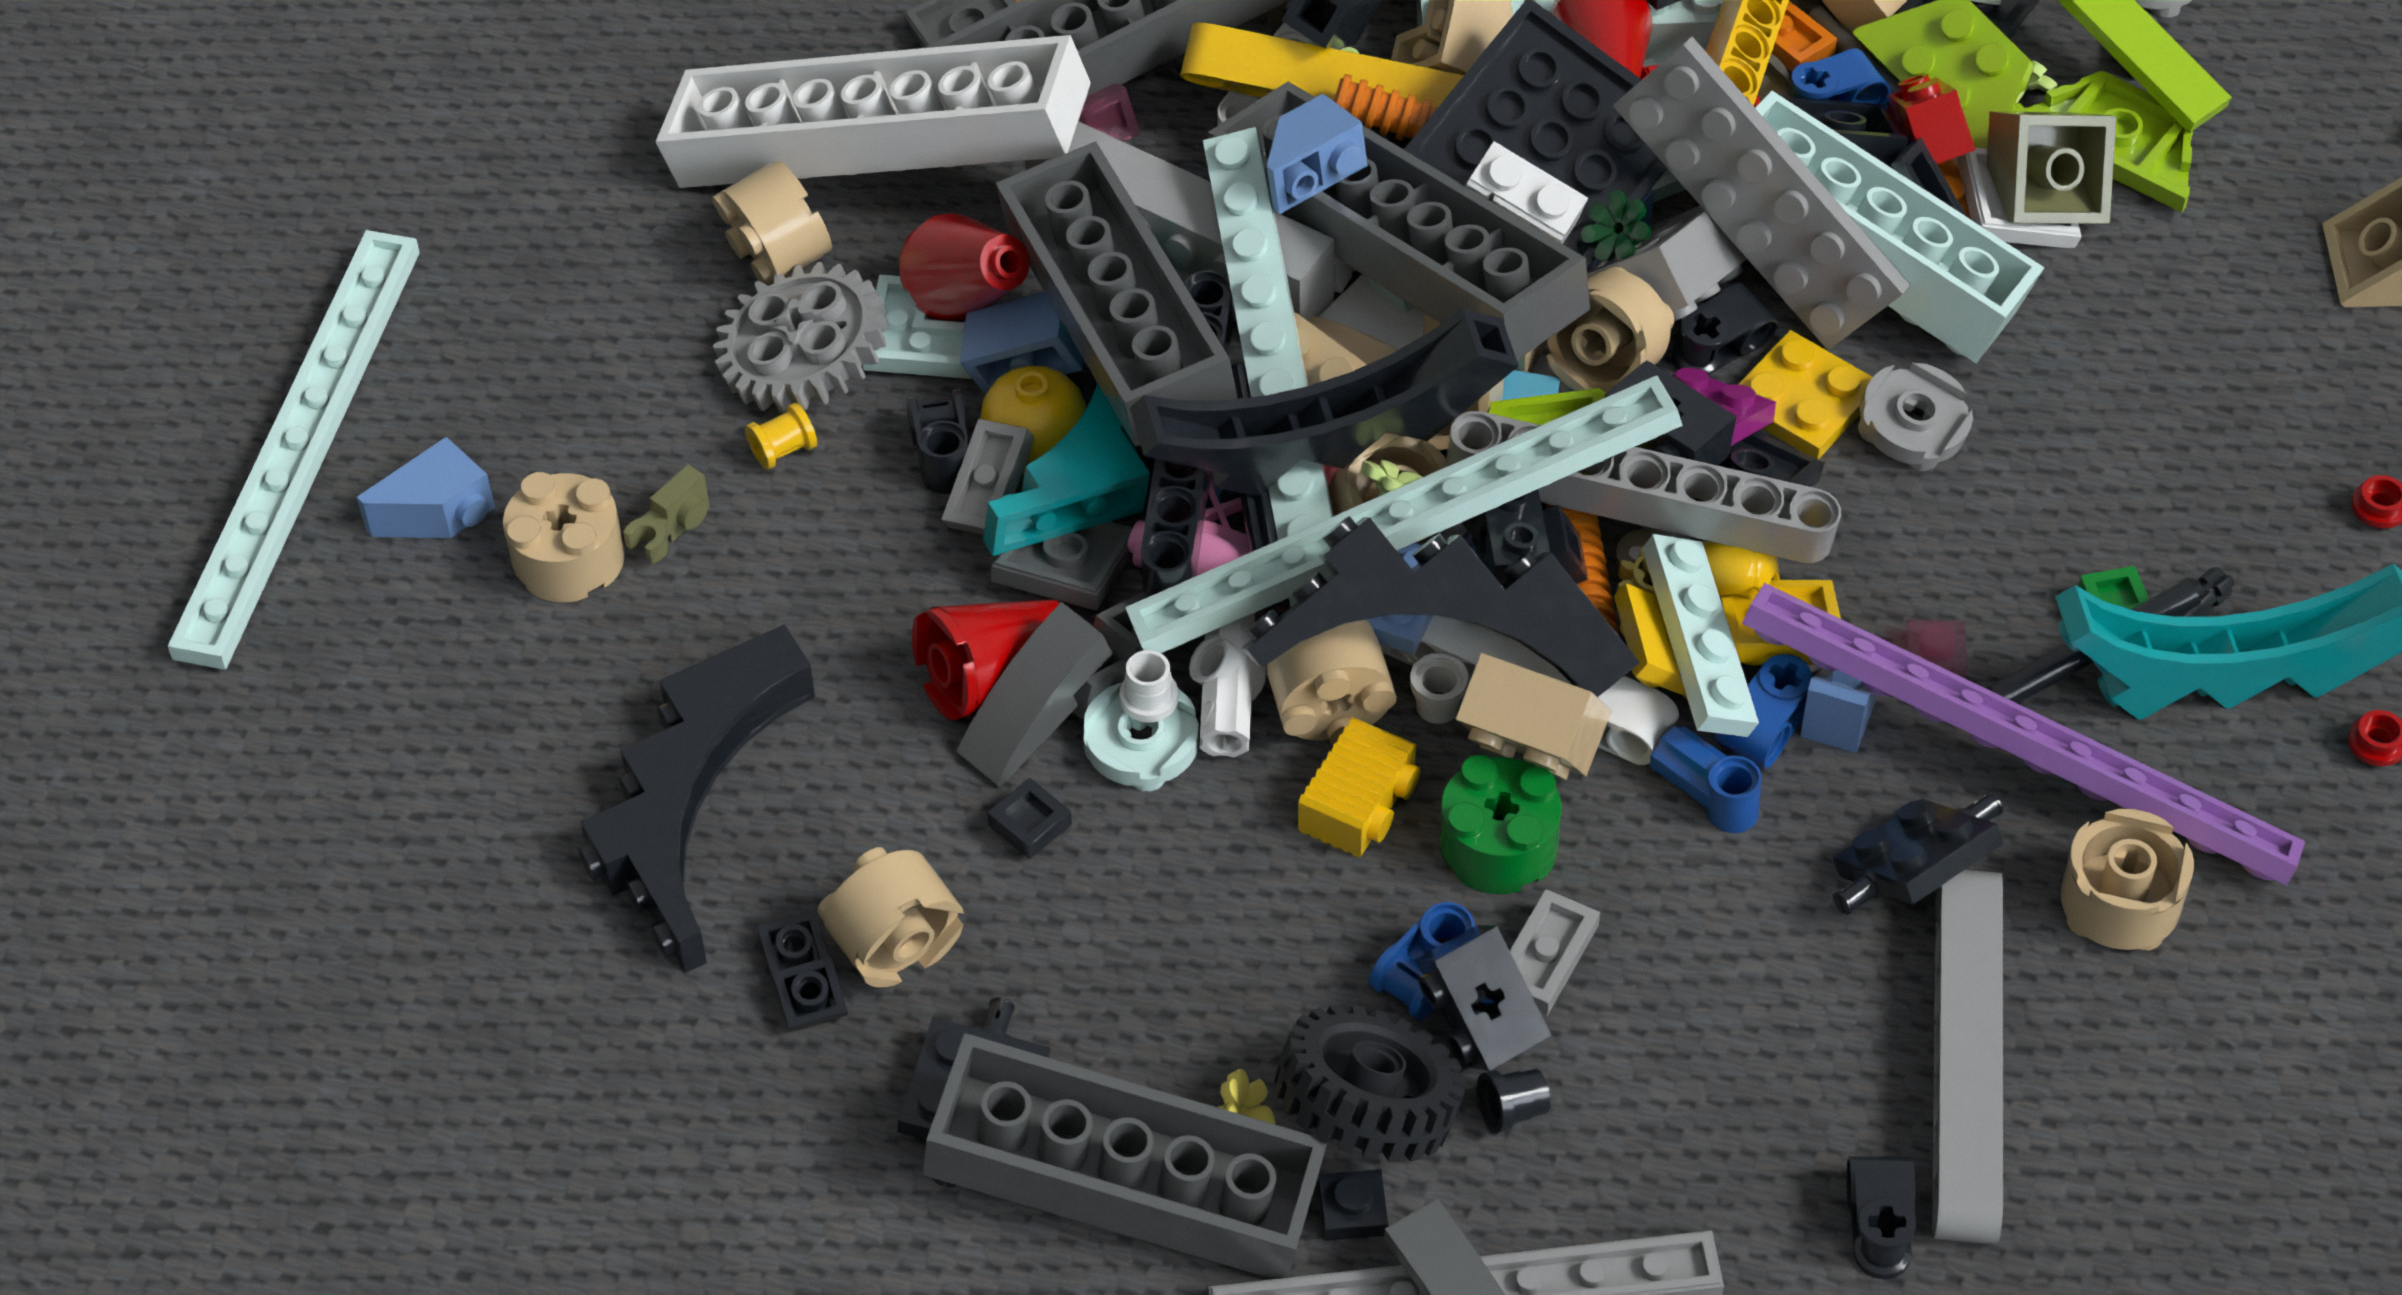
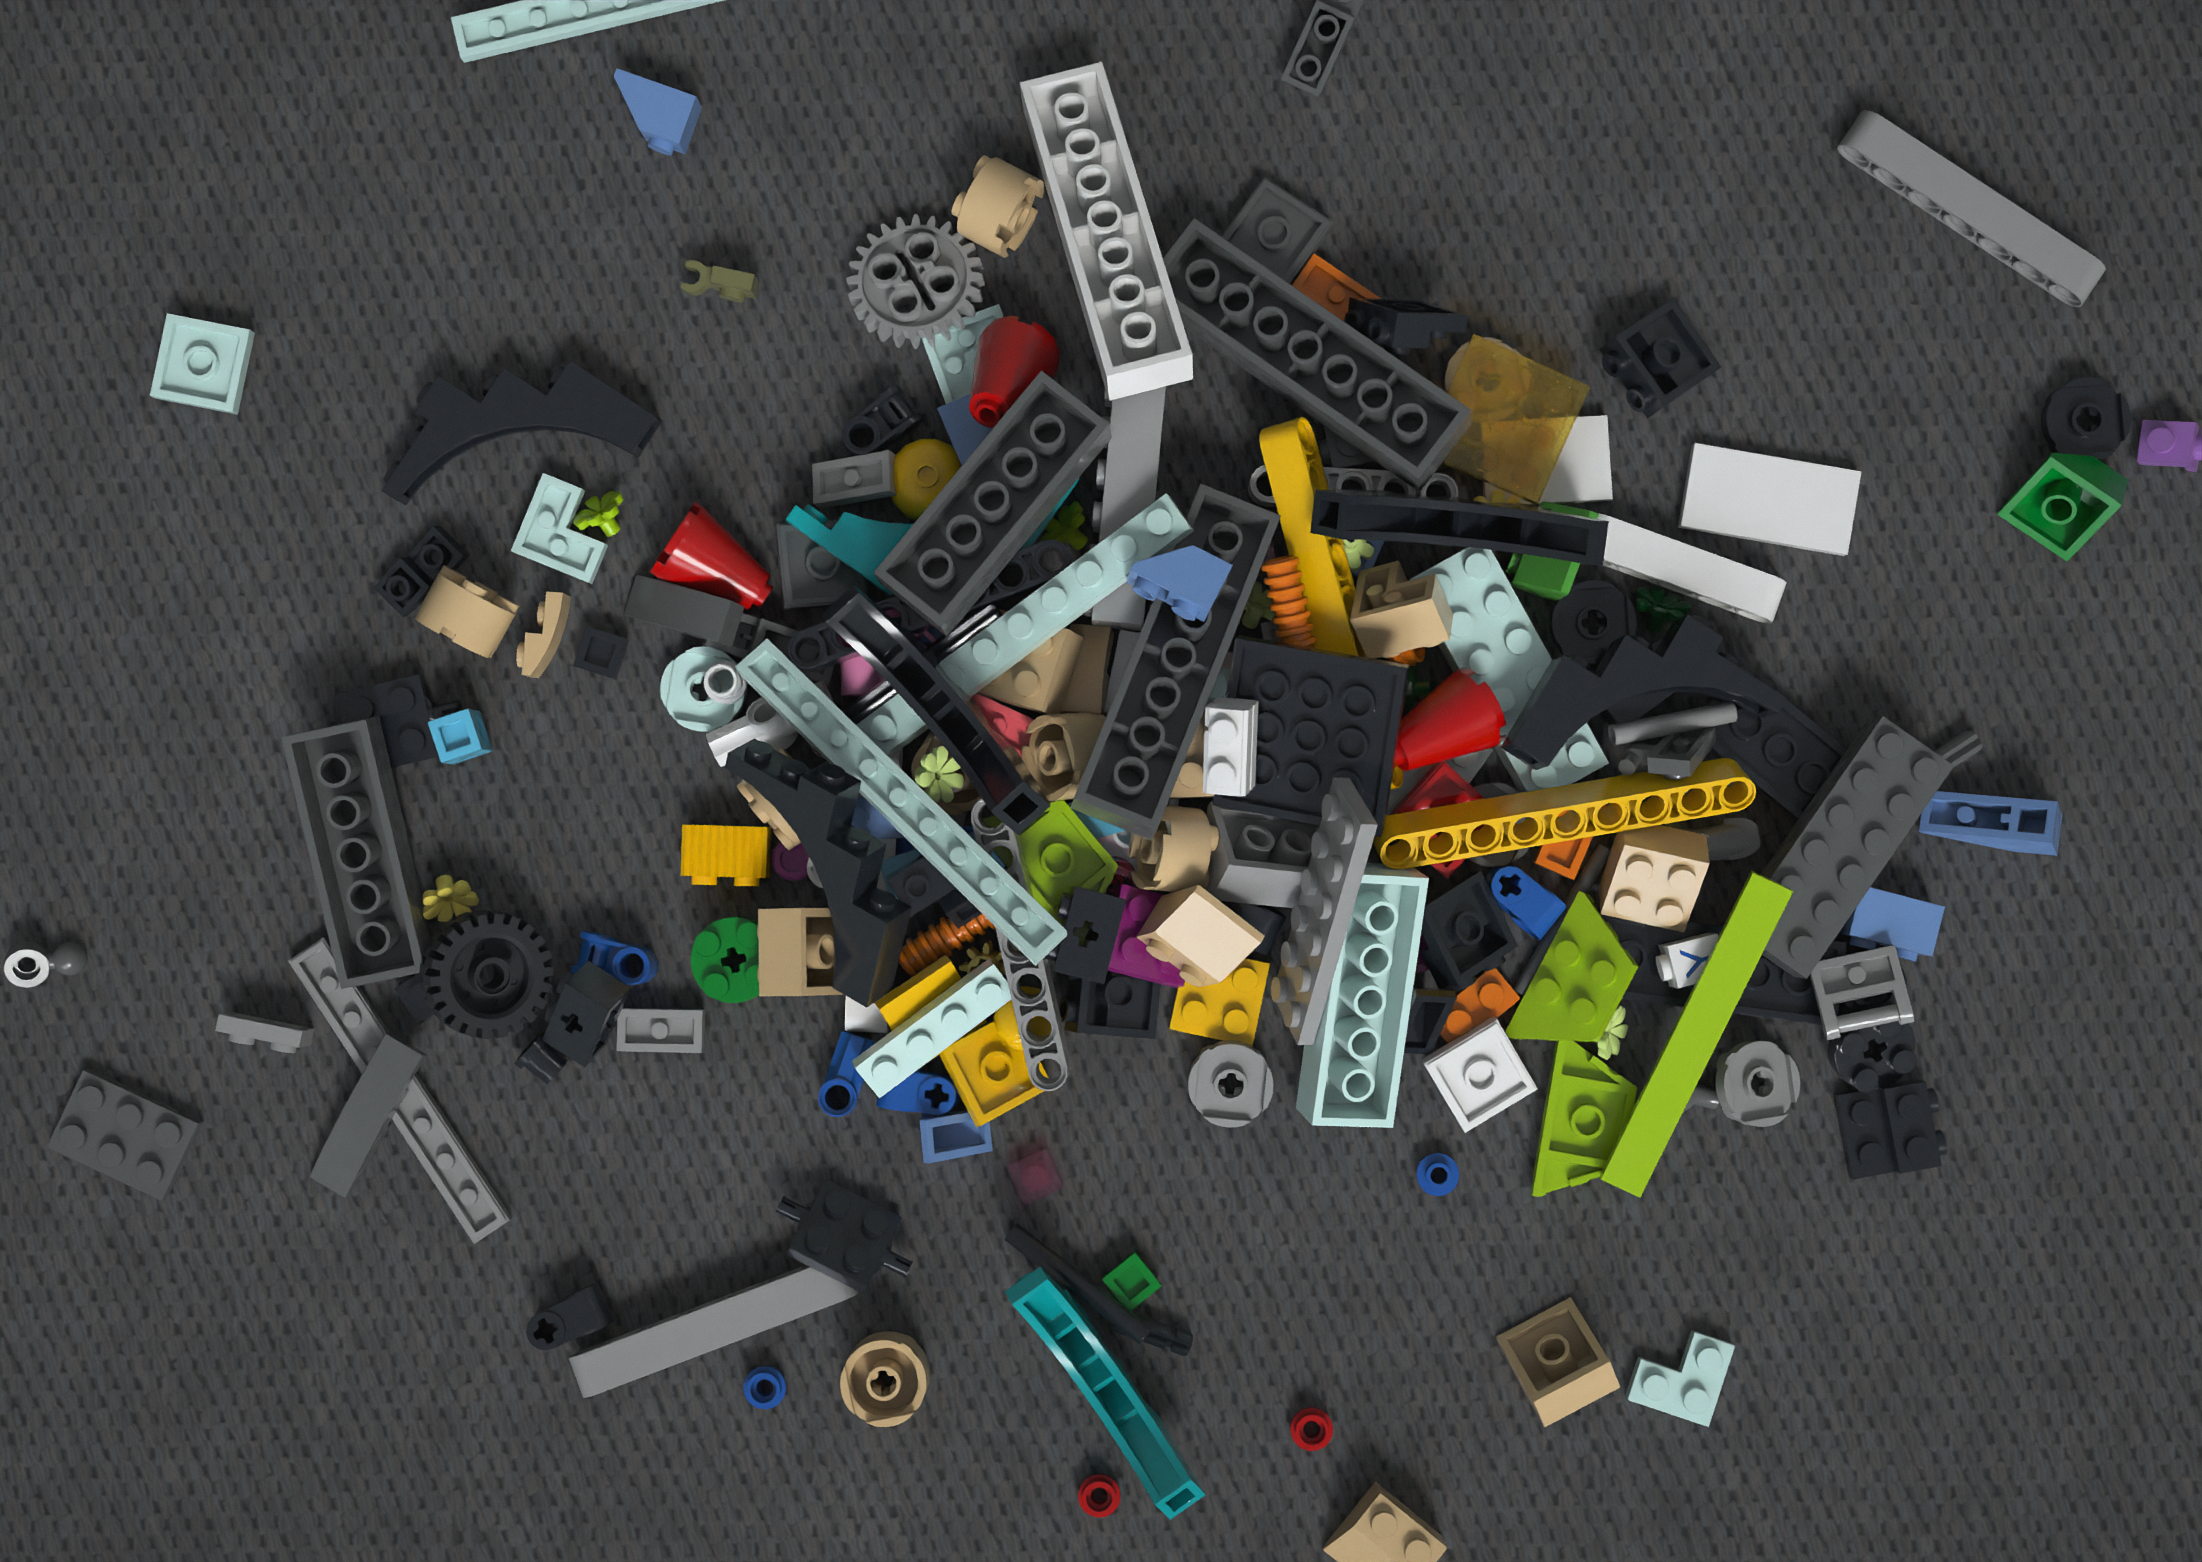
camera: 65 degrees right, 35 degrees up
tan brick [503,472,625,602] -> none
yellow bush [745,403,817,470] -> none
clear pink plate [1078,83,1140,142] -> none
dark green plant [1581,190,1651,262] -> none
medium lavender plate [1742,583,2305,886] -> none
red slope [1886,74,1976,164] -> none
olive slope [1987,111,2116,223] -> none
none -> light aqua plate [150,313,255,415]
none -> medium azure brick [428,708,493,765]
none -> light aqua plate [511,473,608,584]
none -> tan slope [517,591,571,678]
none -> lime plant [573,491,624,537]
none -> blue plate [743,1365,787,1409]
none -> magenta tile [772,842,809,881]
none -> tan slope [1137,885,1265,987]
none -> blue plate [1416,1153,1459,1196]

